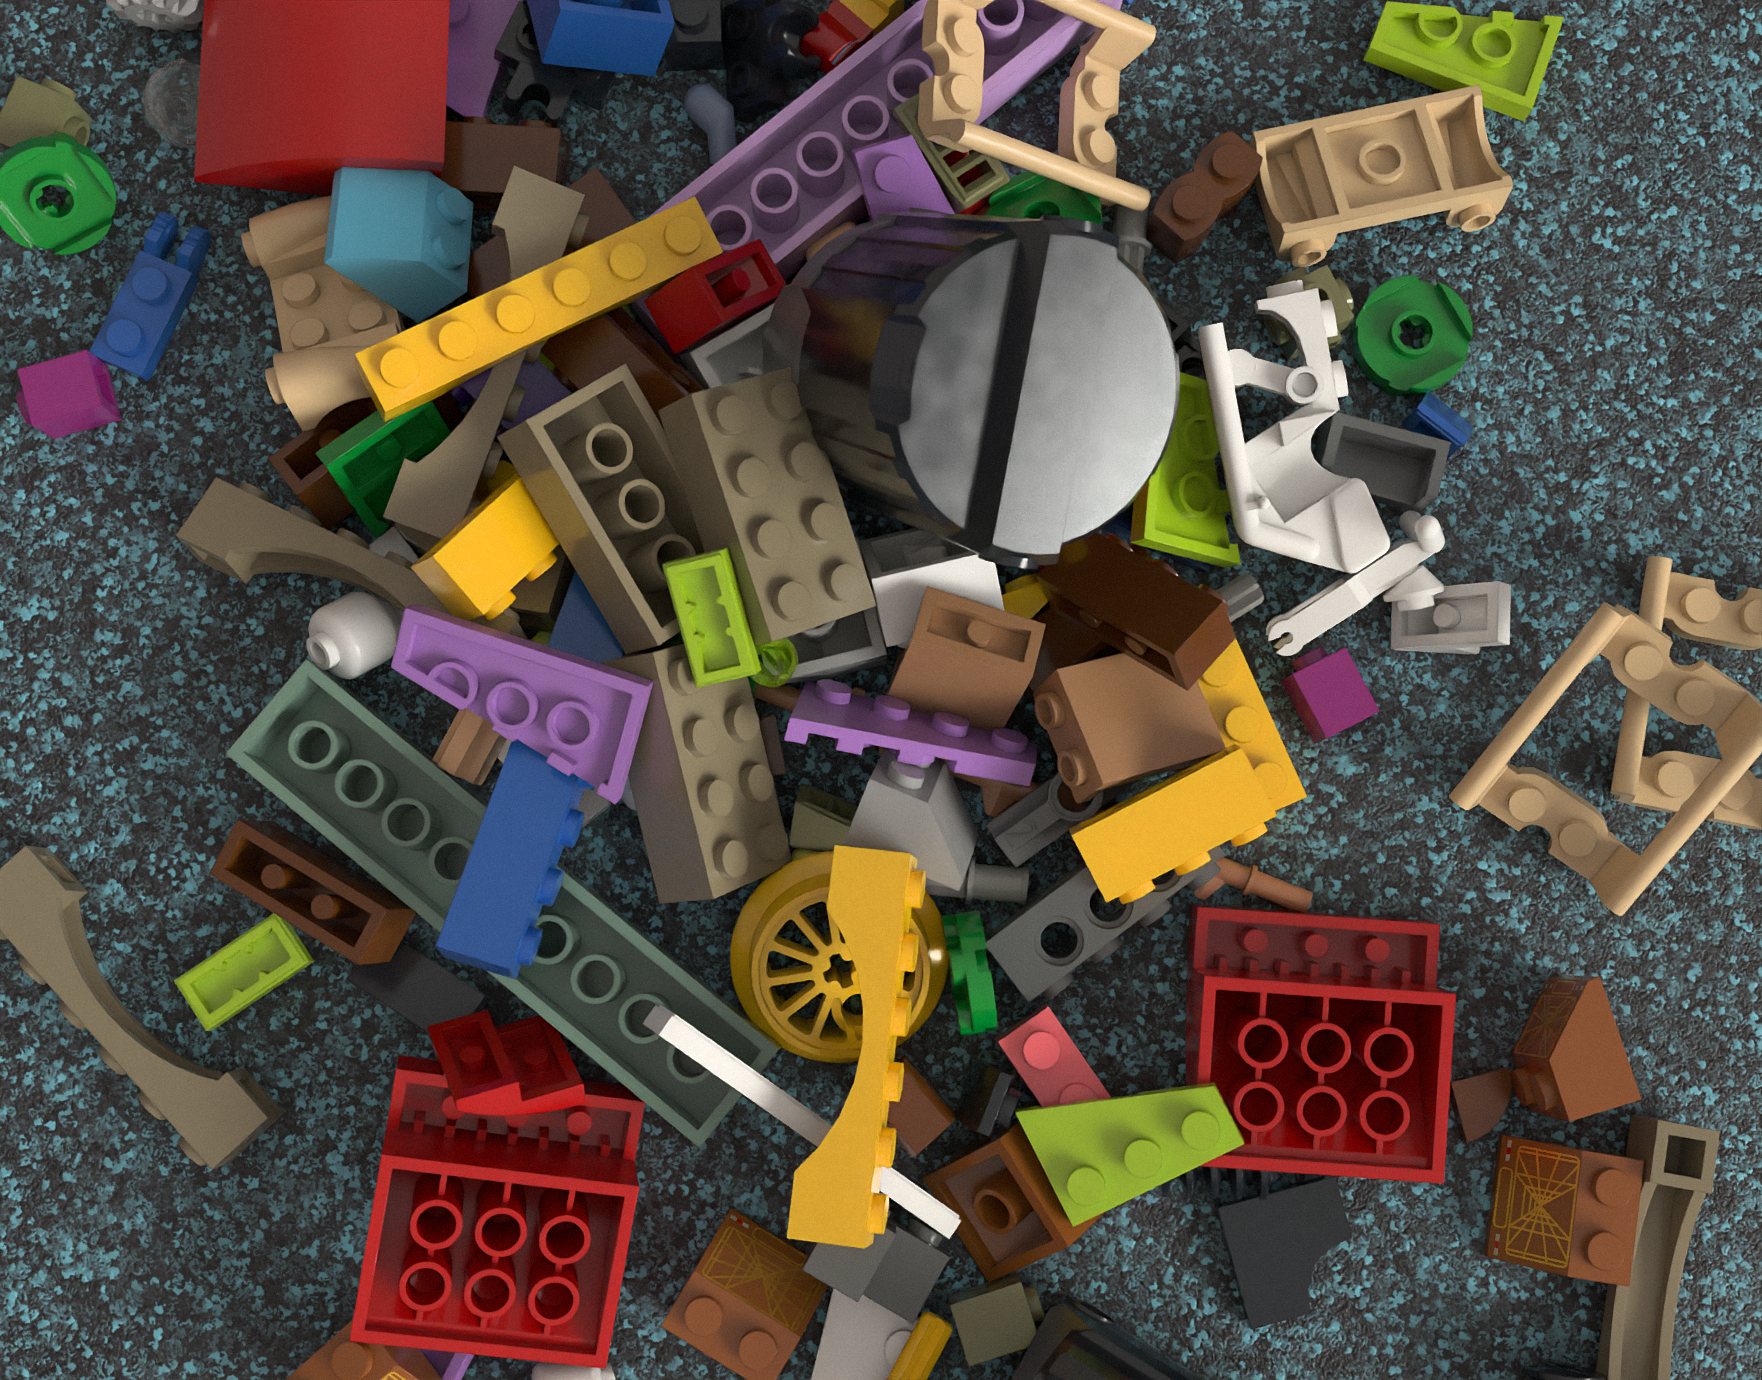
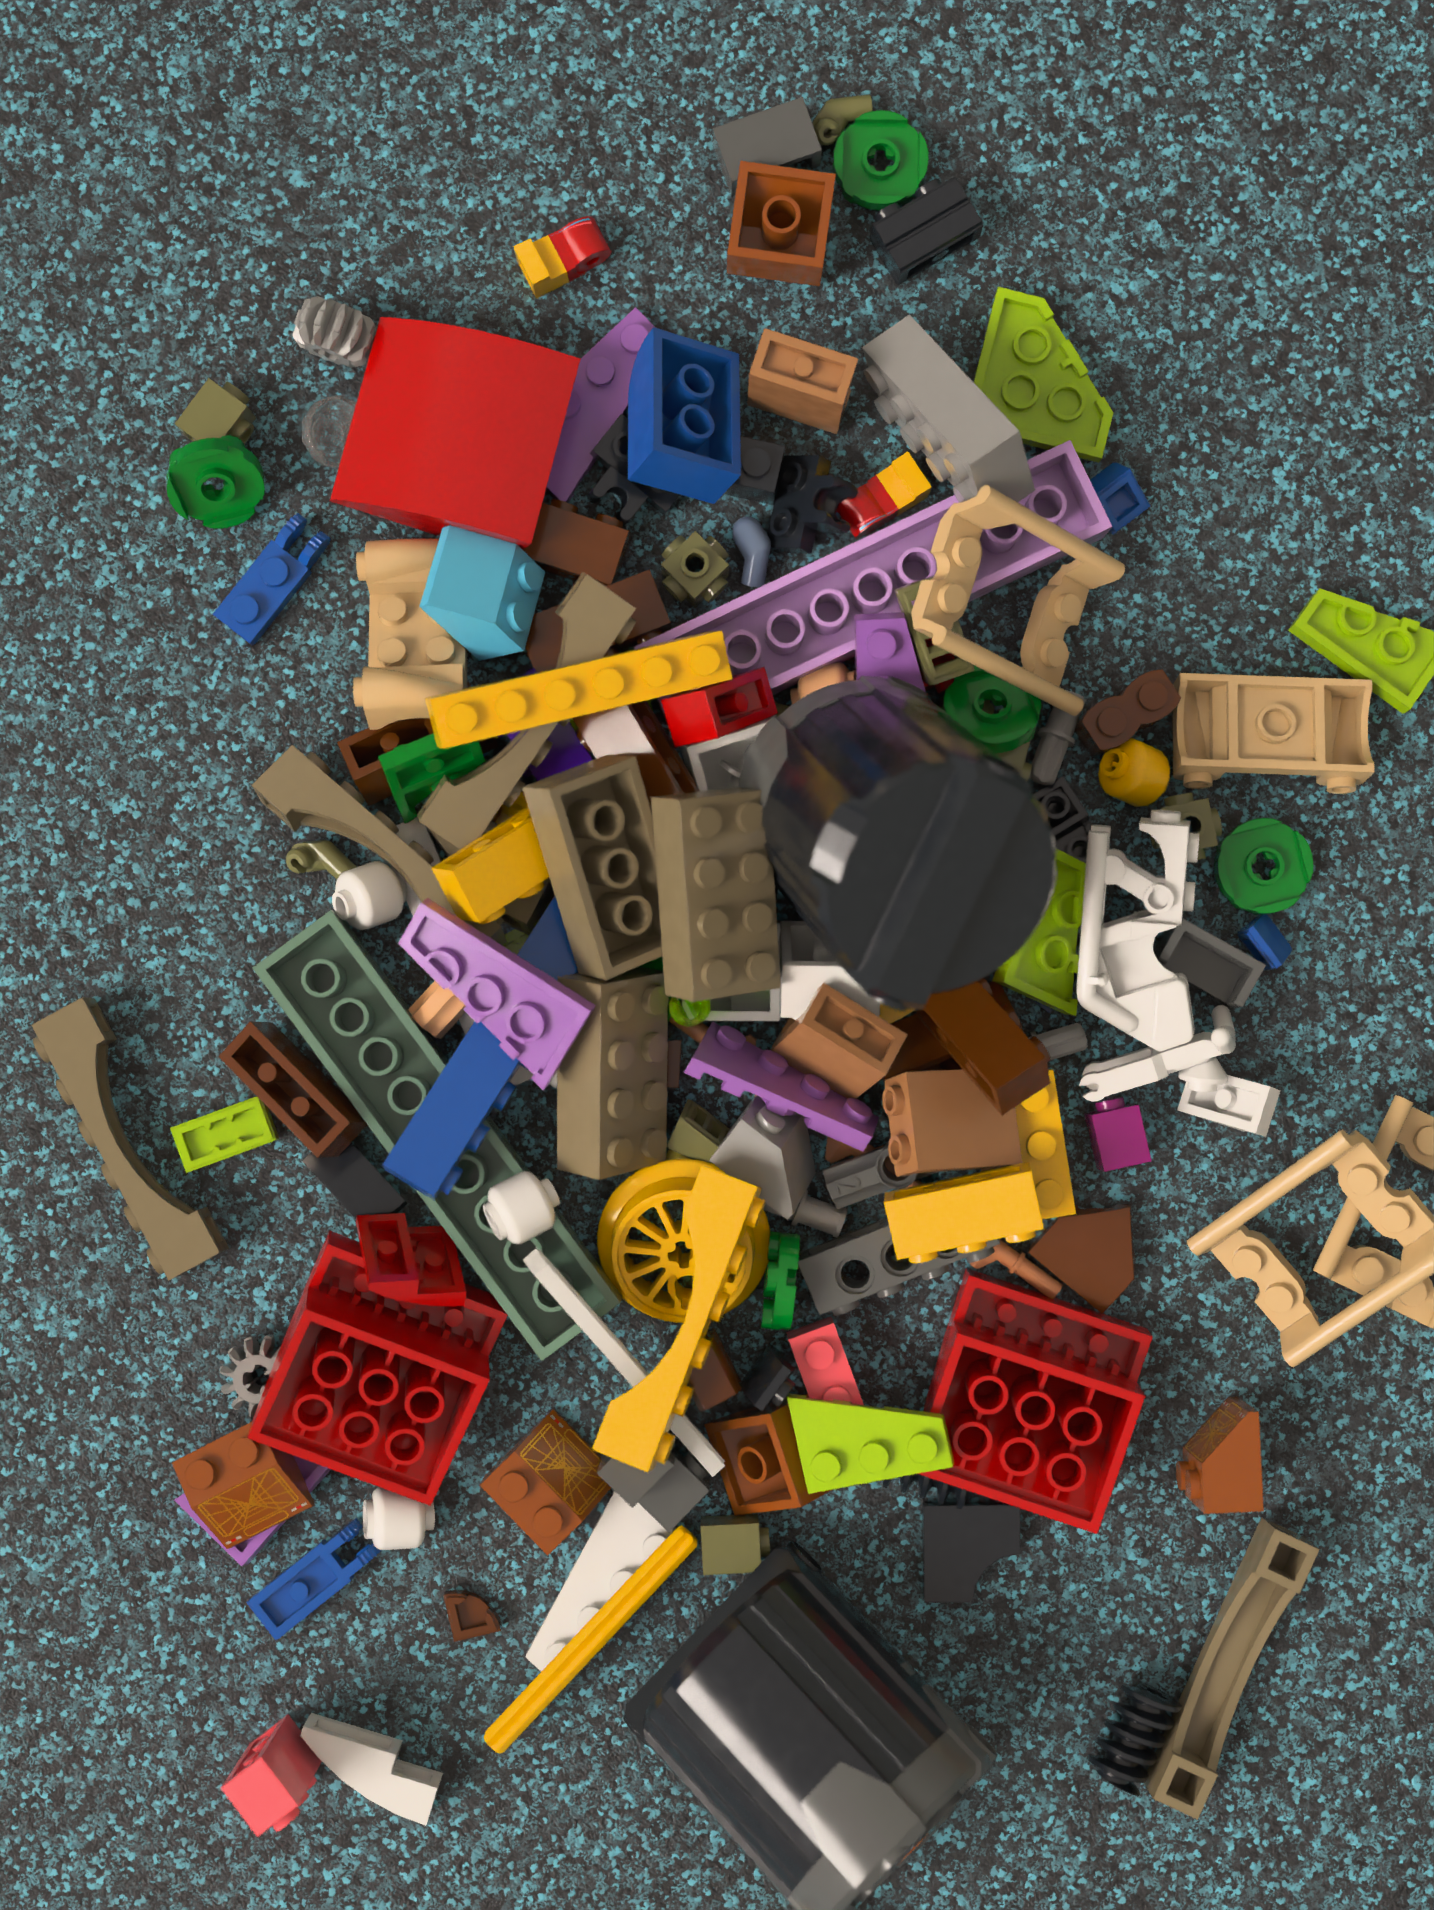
camera: 15 degrees right, 5 degrees up
magenta brick [16,350,122,439] -> none
lime plate [662,547,761,688] -> none
reddish brown tile [1449,1067,1512,1142] -> none
dark orange slope [1484,1134,1644,1287] -> none
none -> light grey gear [220,1334,280,1418]
none -> olive arm [286,840,357,880]
none -> white head [483,1171,560,1245]
none -> olive brick [661,531,729,608]
none -> reddish brown slope [1028,1204,1136,1314]
none -> yellow head [1098,738,1170,807]

